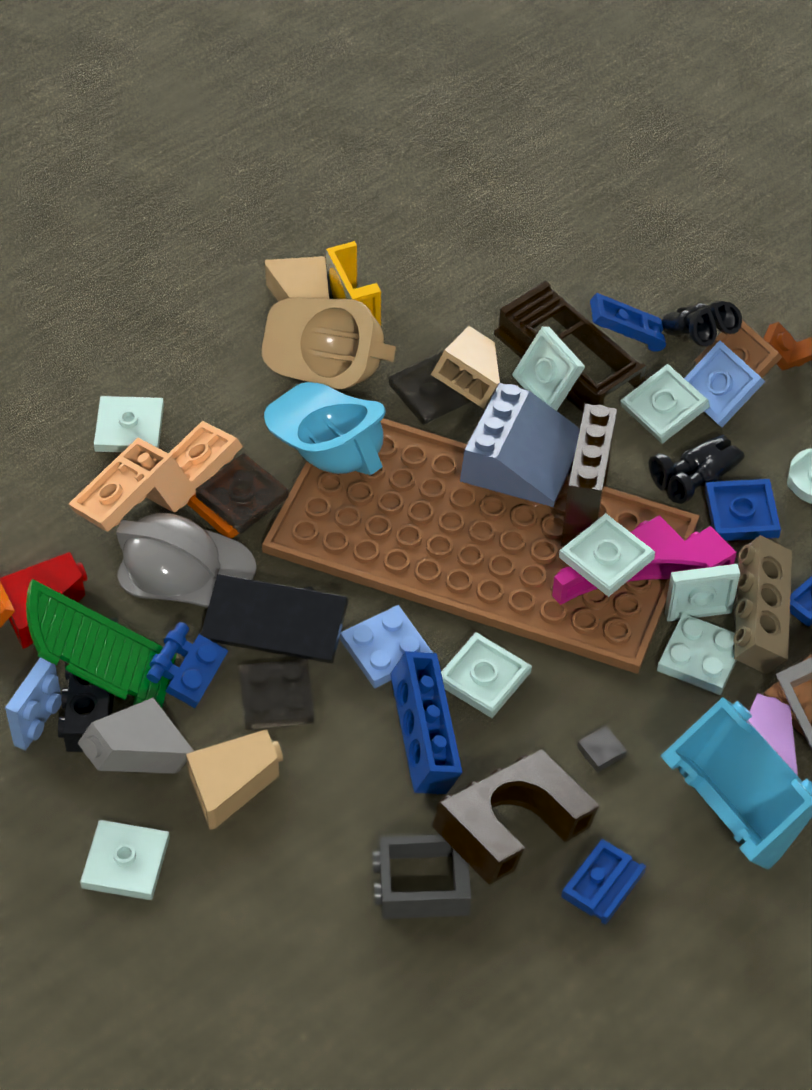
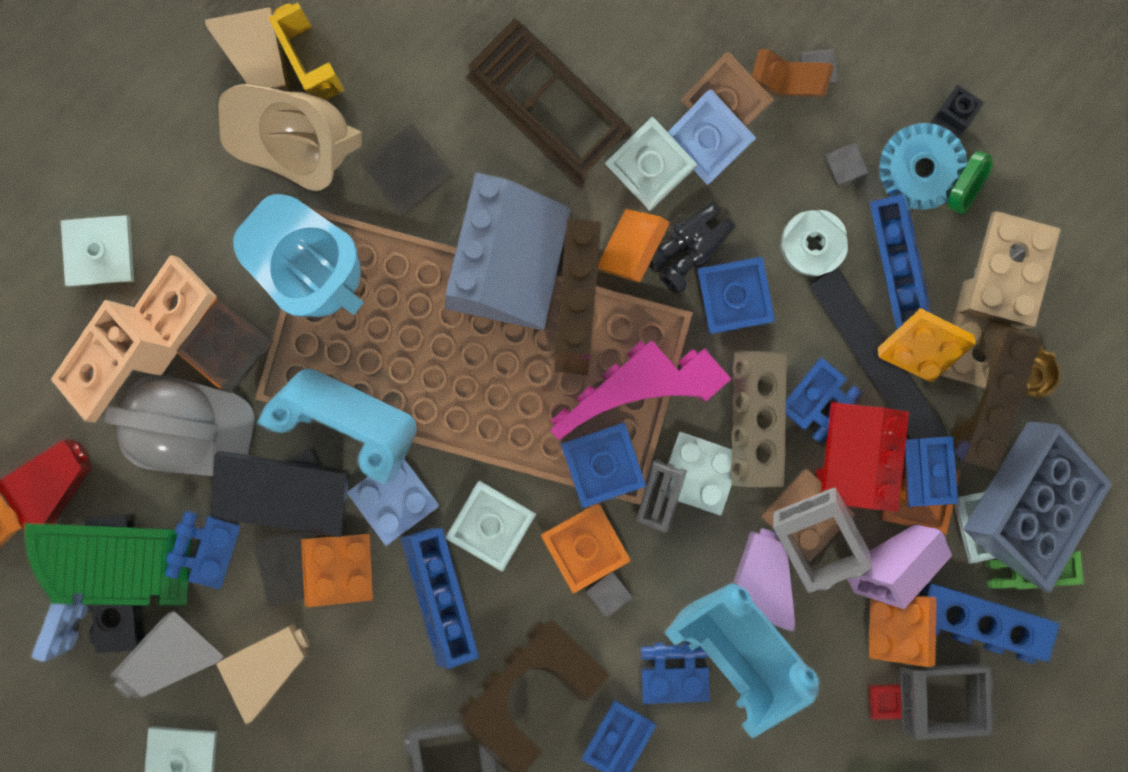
camera: 10 degrees left, 35 degrees up
tan slope [431,326,500,409] -> none
light aqua plate [512,326,585,411] -> none
light aqua plate [559,513,655,597] -> none
blue plate [590,293,666,352] -> none
black piece [662,301,742,346] -> none
light aqua plate [664,564,740,621] -> none
none -> medium azure windscreen [258,369,417,484]
none -> orange plate [301,533,373,607]
none -> orange plate [541,503,631,593]
none -> blue plate [561,422,646,508]
none -> orange tile [598,209,670,282]
none -> flat silver tile [636,459,687,533]
none -> blue plate [641,641,710,704]

